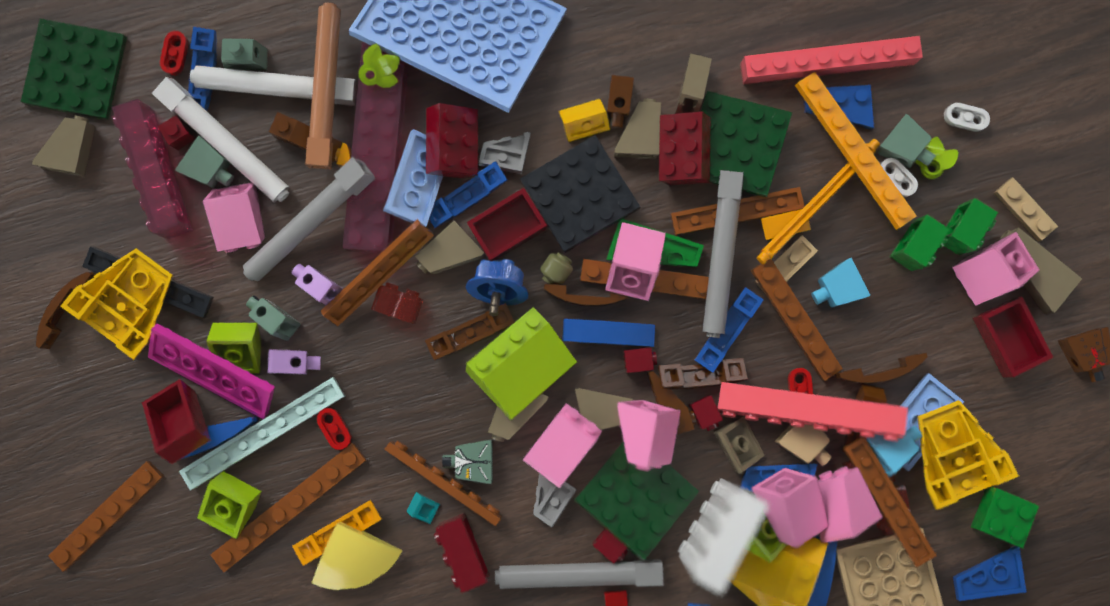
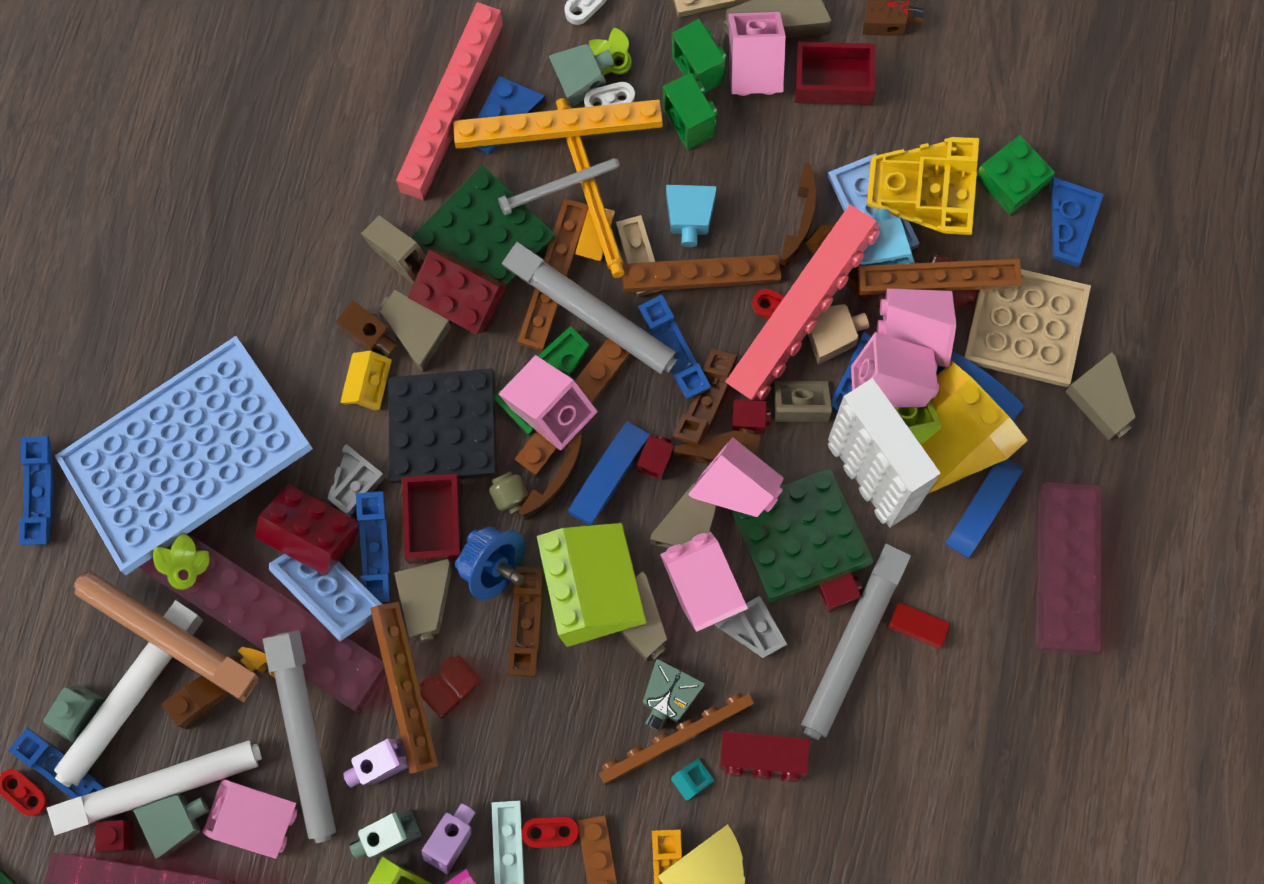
camera: 60 degrees left, 10 degrees down
none -> light grey bar [498,158,620,215]

